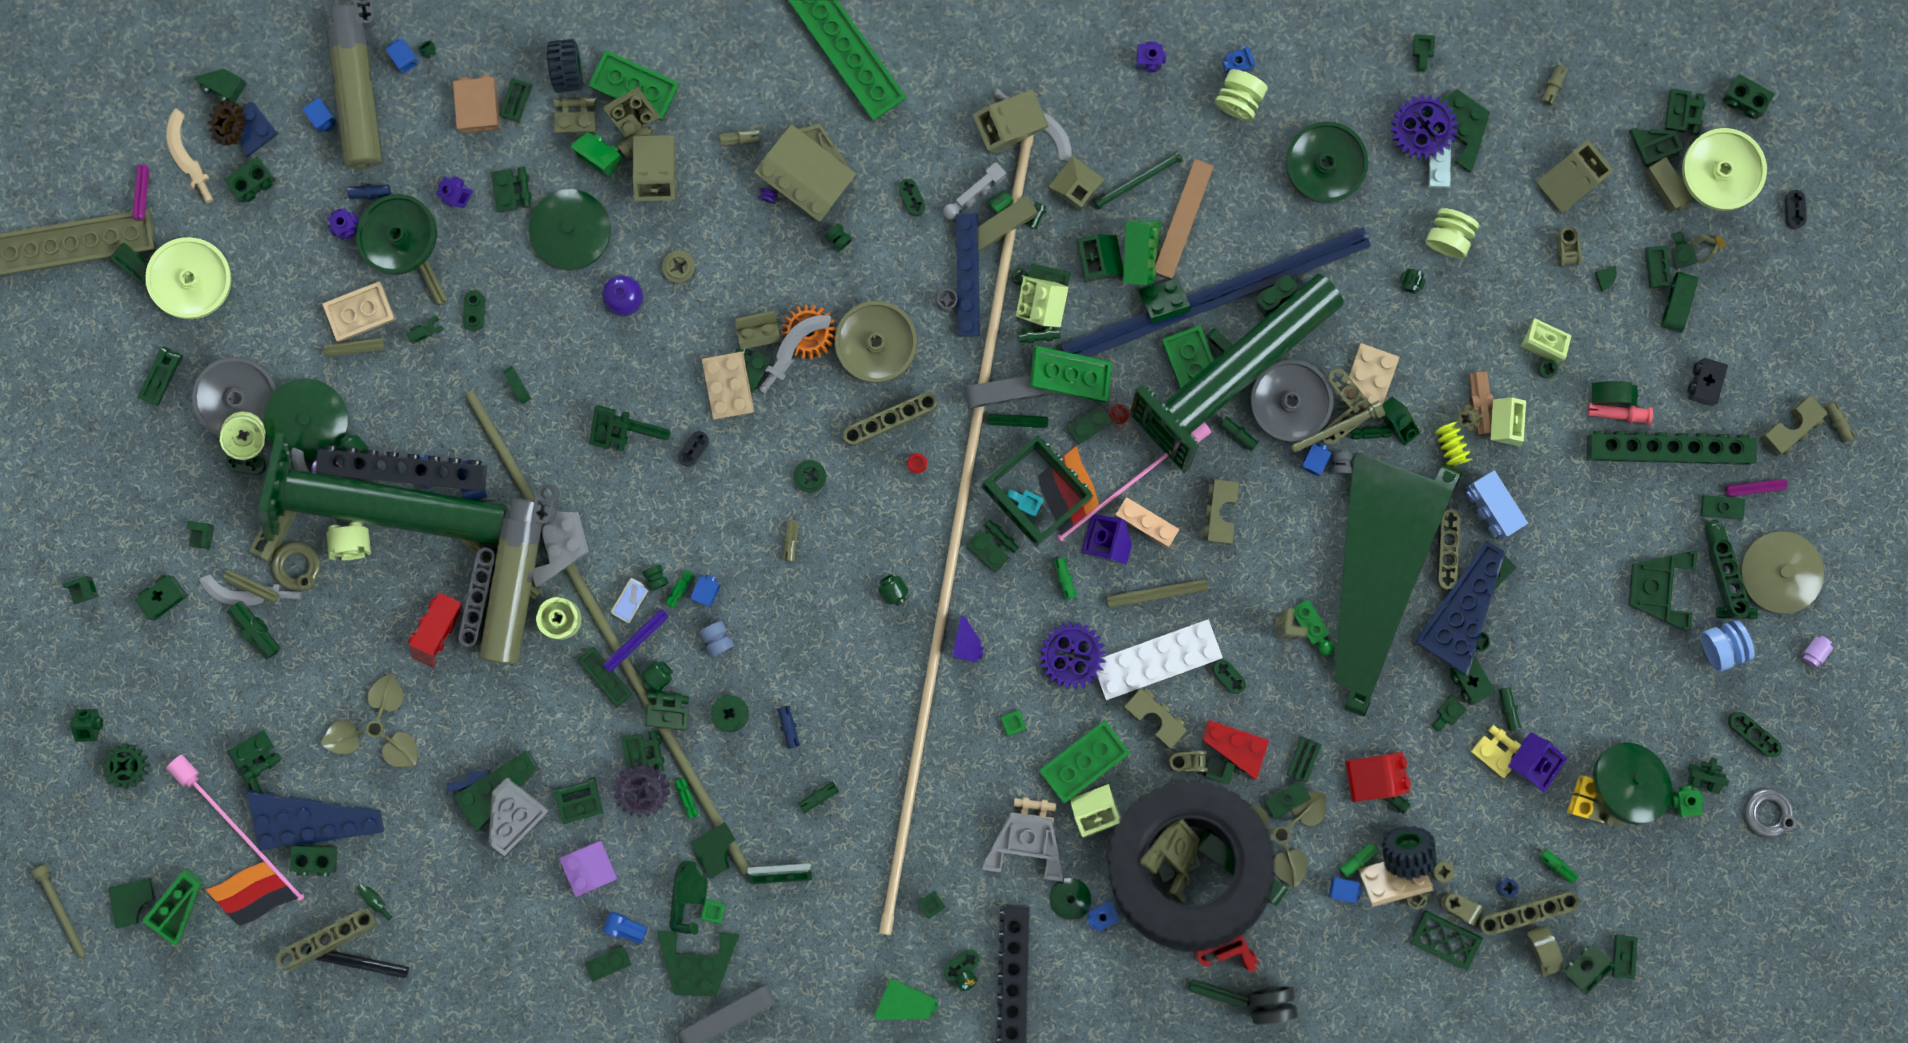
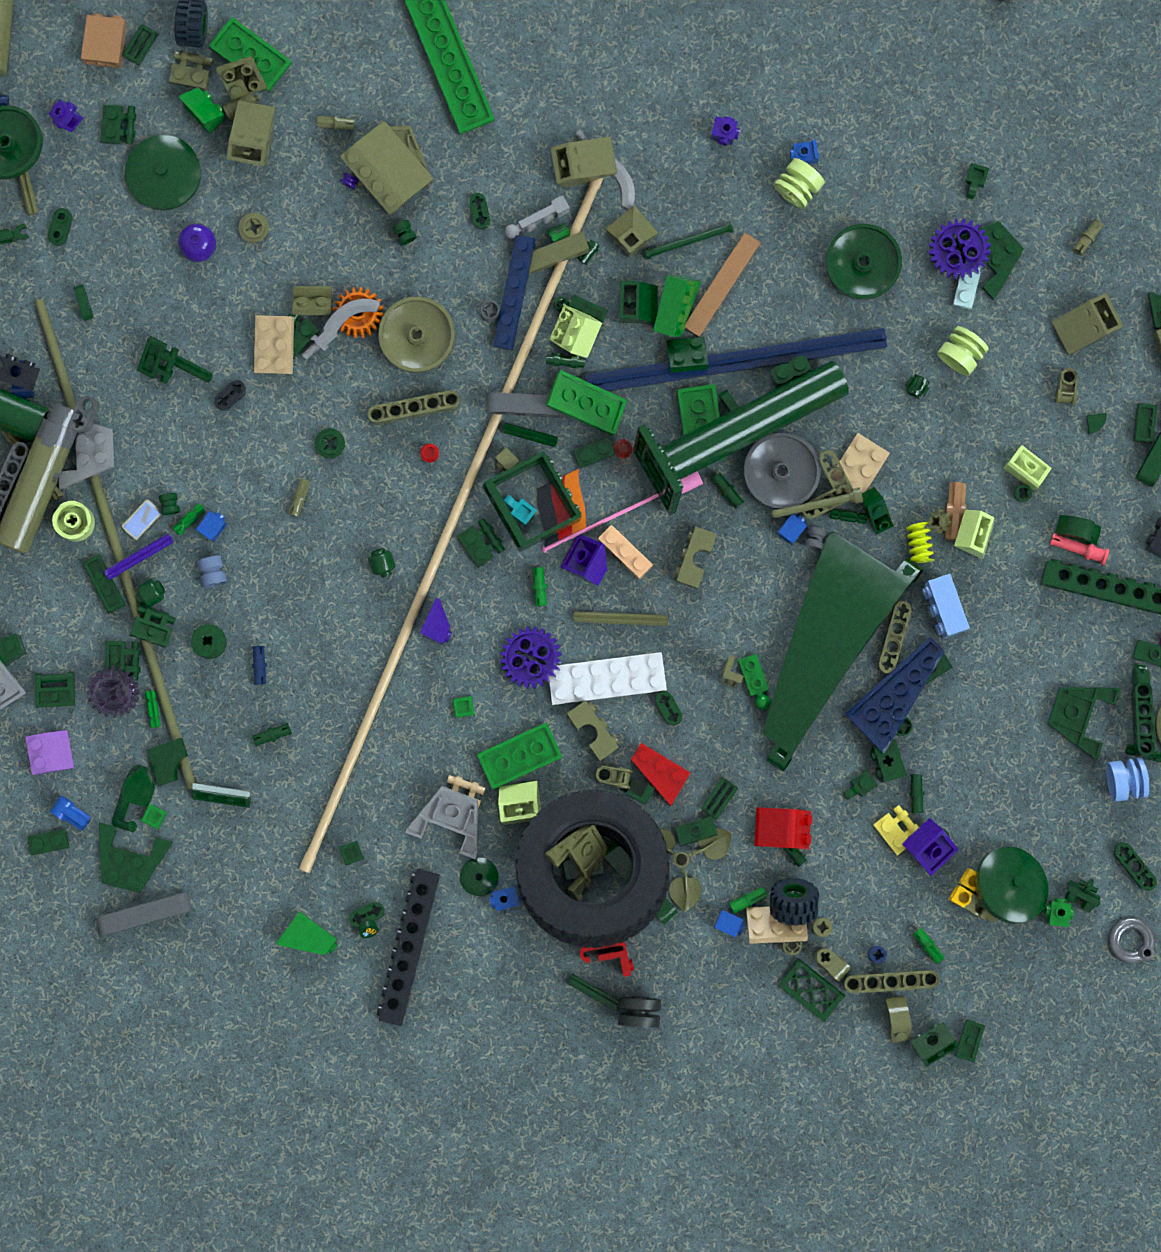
camera: 10 degrees right, 0 degrees up
none -> olive plate [495,447,520,472]

